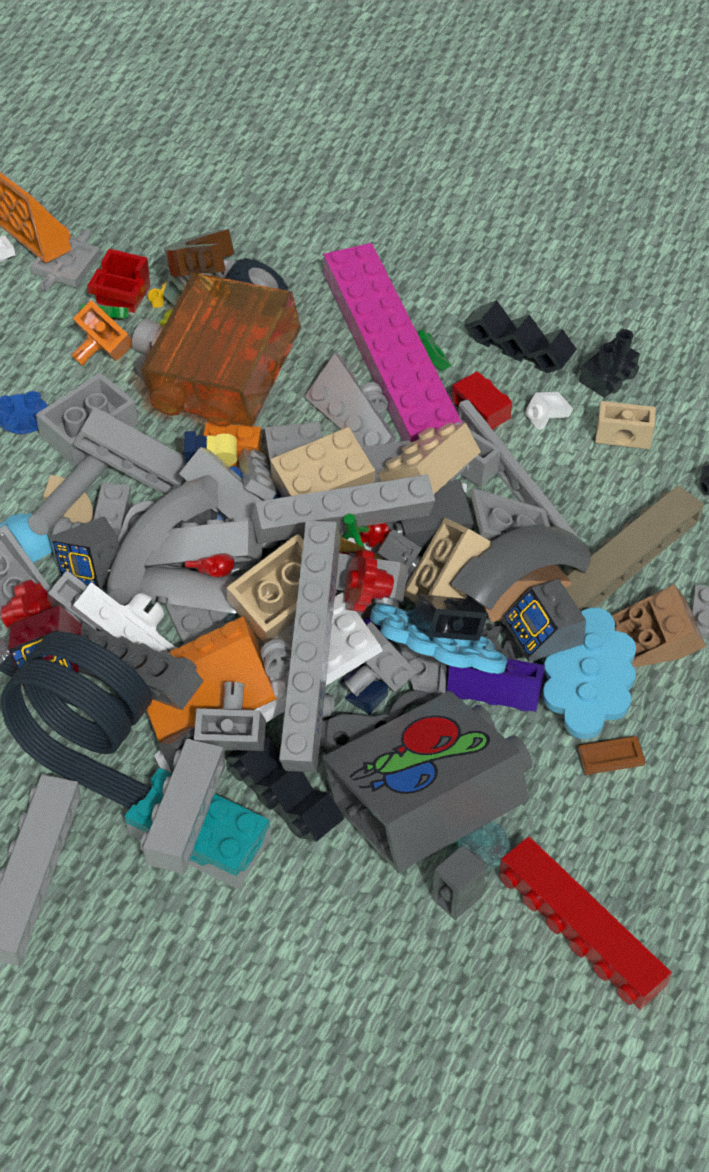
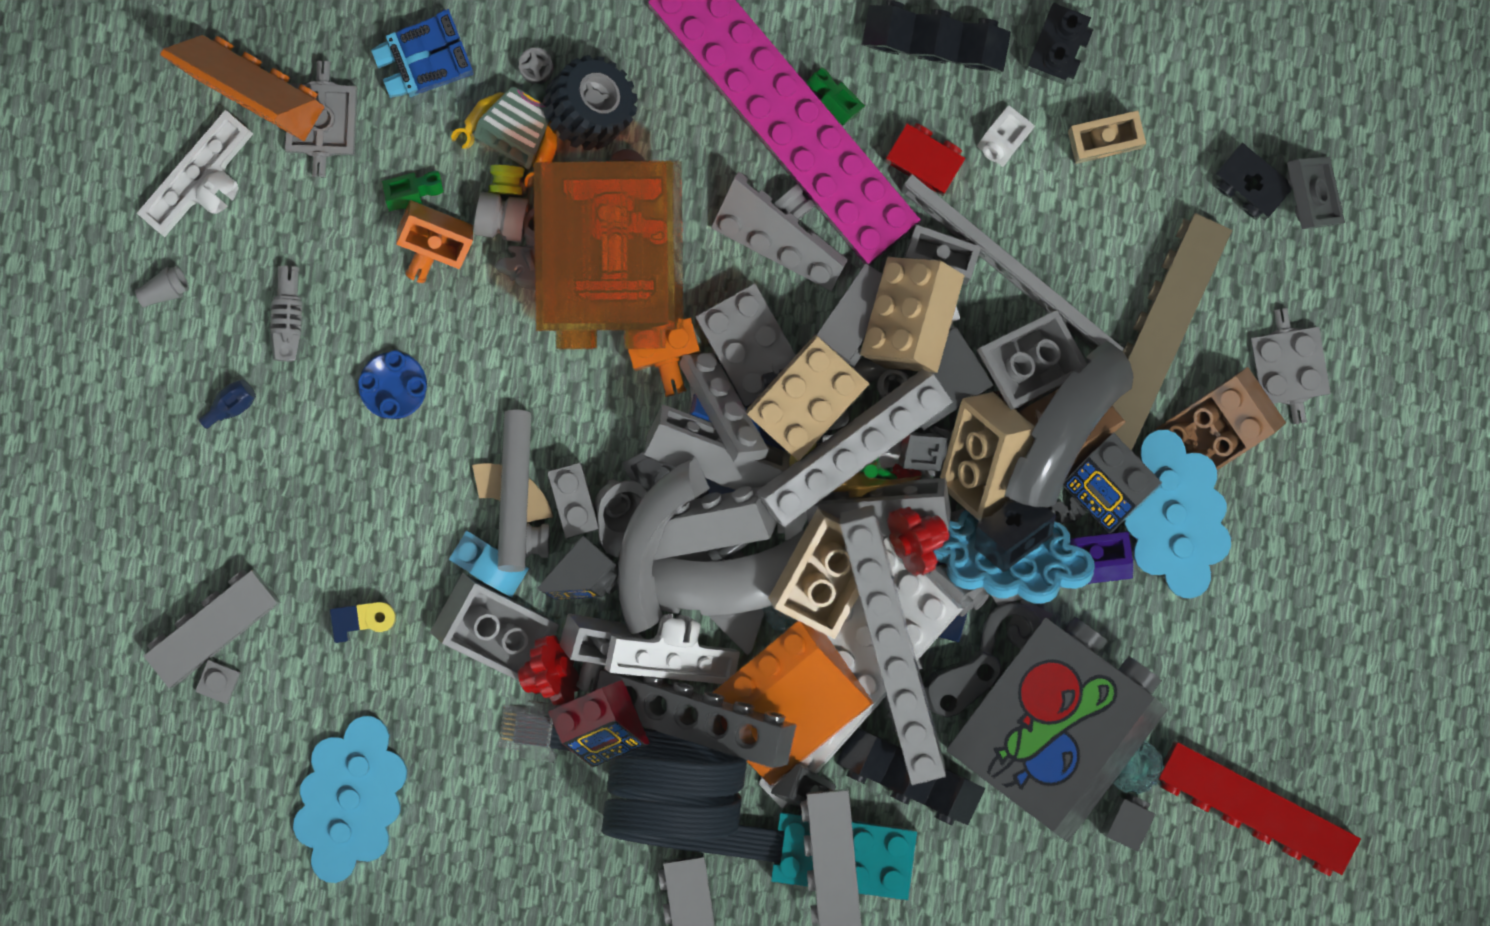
camera: 20 degrees left, 35 degrees up
light grey brick [36,373,138,466] -> none
light grey brick [73,407,186,495] -> none
red plate [87,248,150,313] -> none
reddish brown arch [164,229,234,277] -> none
leg [184,431,237,466] -> none
red piece [185,553,234,578] -> none
light grey brick [194,682,266,751] -> none
light grey wheel [260,639,291,679] -> none
dark orange tile [577,736,646,775] -> none
none -> hips [371,9,474,98]

